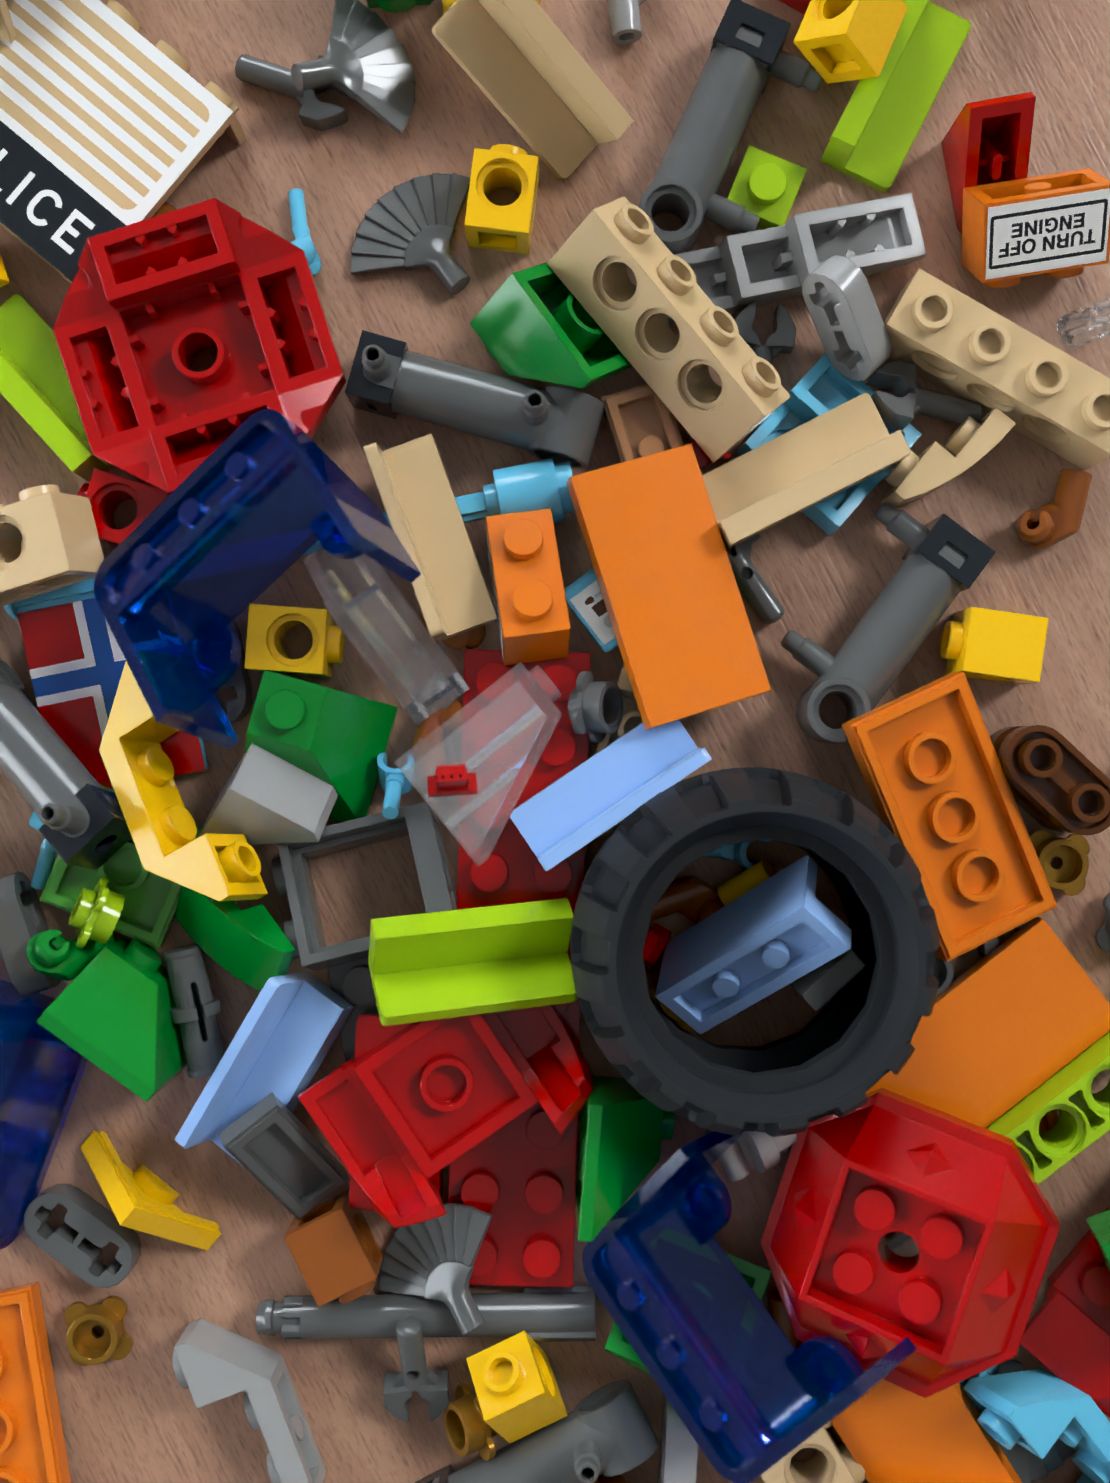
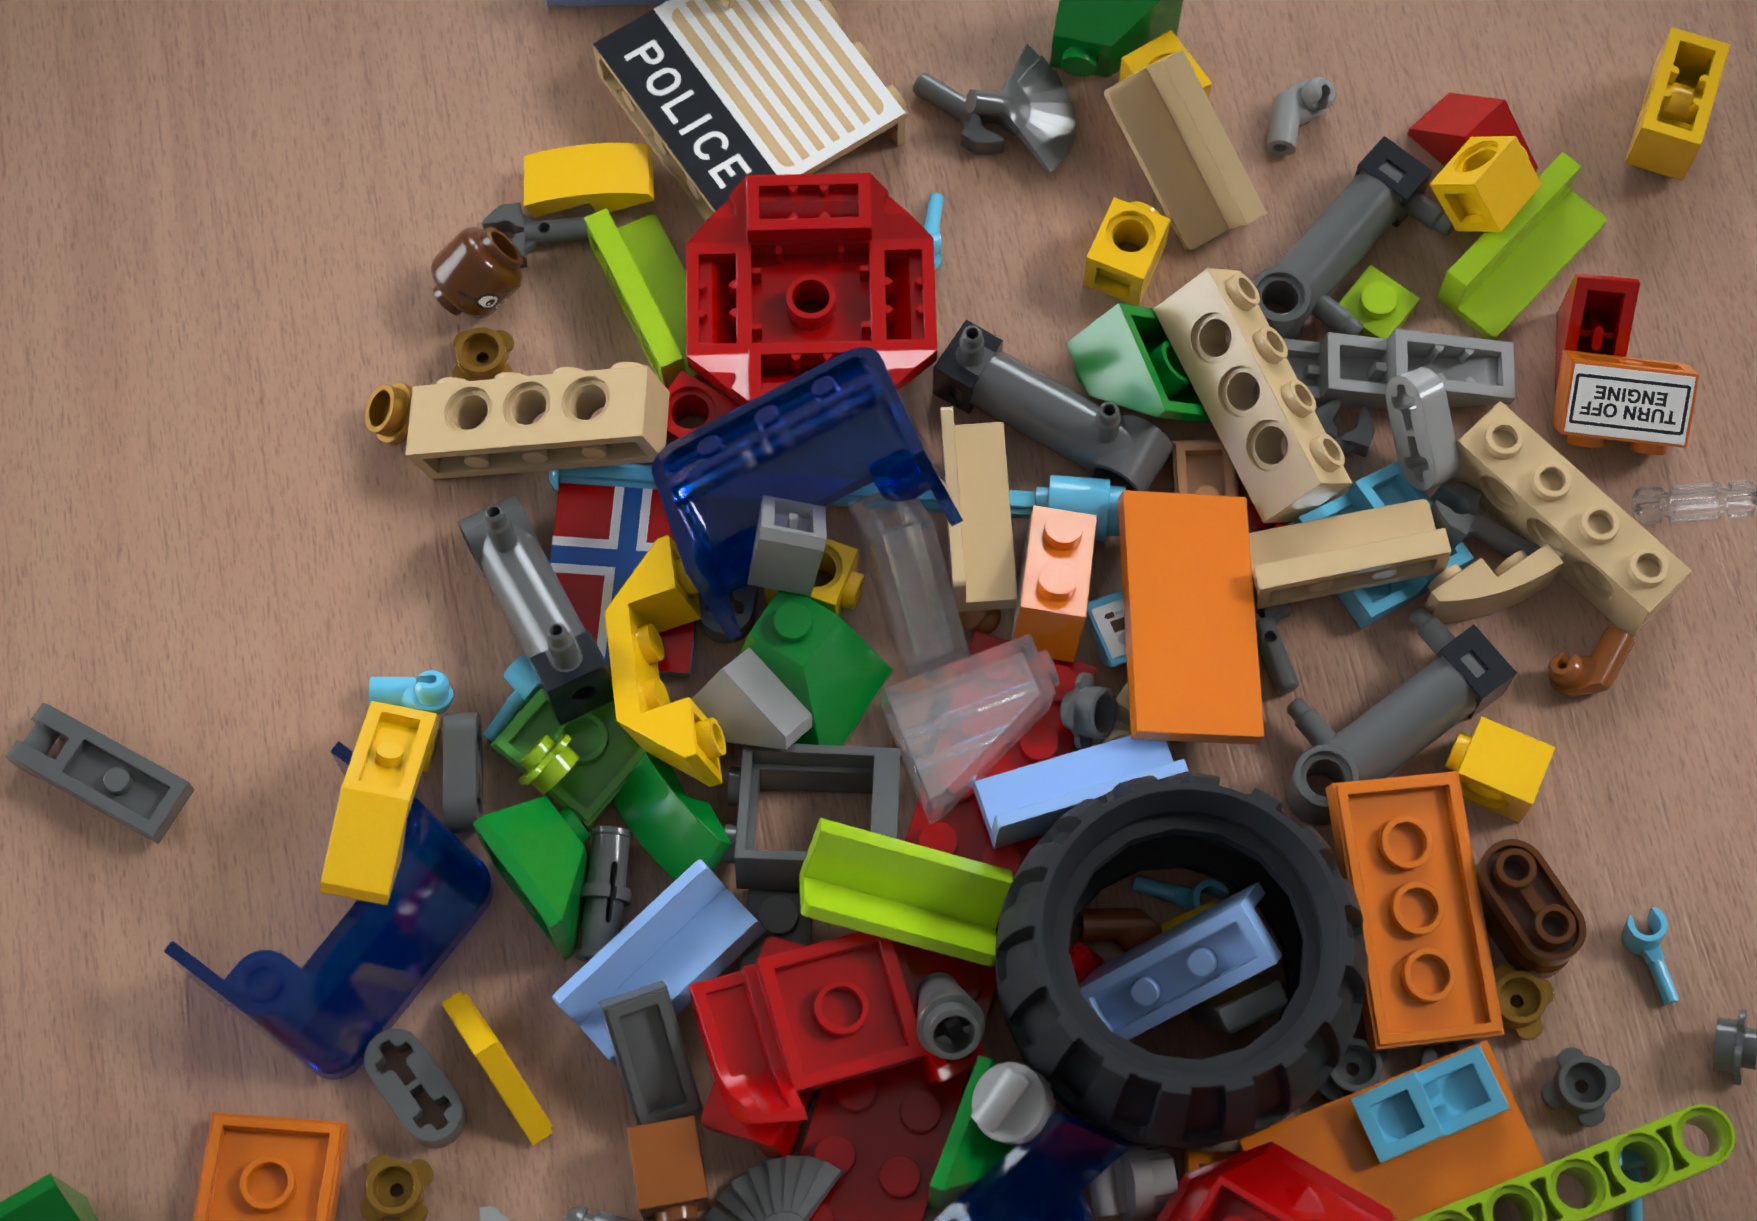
camera: 20 degrees right, 20 degrees down
green arm [26,929,115,981] -> none
dark grey hand [351,173,470,295] -> none
medium azure hand [377,753,417,819] -> none
red piece [427,764,477,797] -> none
none -> light grey slope [747,495,827,596]
none -> flat silver cone [917,972,985,1060]
none -> light grey piece [971,1062,1059,1145]
none -> medium azure slope [1351,1045,1511,1164]

